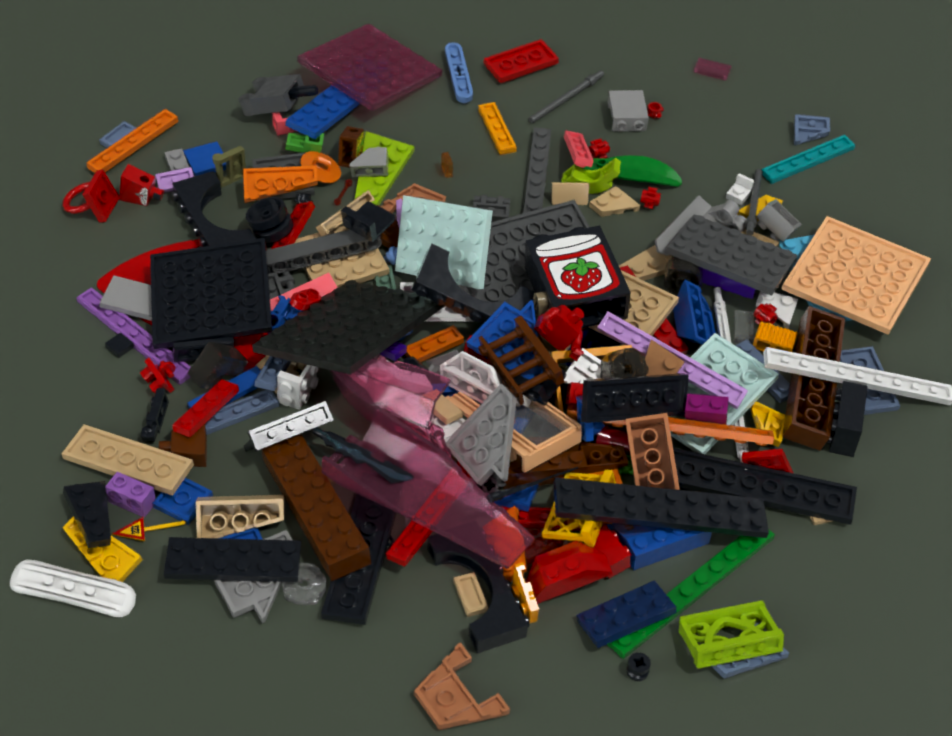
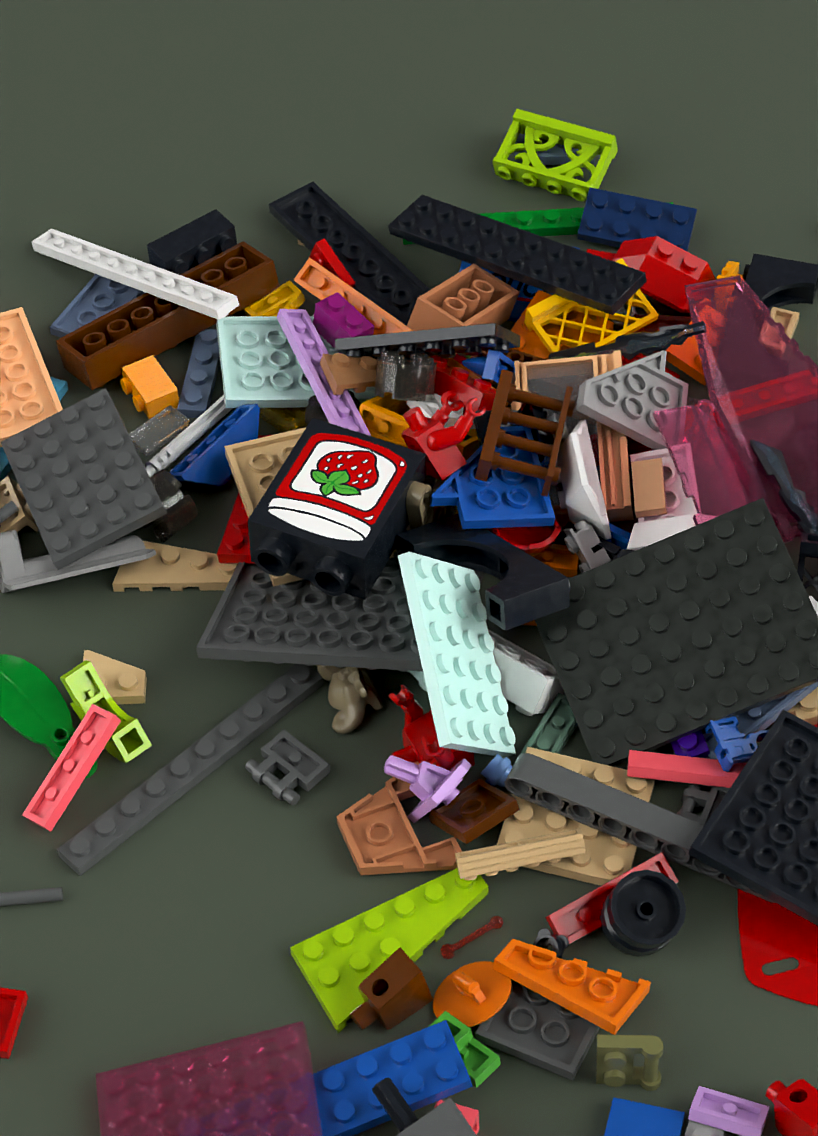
camera: 135 degrees left, 0 degrees up
black arch [171,171,256,247] -> none
red plate [289,288,321,311] -> none
black bracket [341,202,396,242] -> none
light grey slope [350,147,389,177] -> none
clear orange tile [441,152,453,178] -> none
medium blue piece [445,43,473,103] -> none
light orange tile [478,102,517,155] -> none
tan slope [551,182,589,205] -> none
red gear [588,138,610,159] -> none
black wheel [626,652,651,681] -> none
red gear [640,186,661,209] -> none
red gear [754,303,778,325] -> none

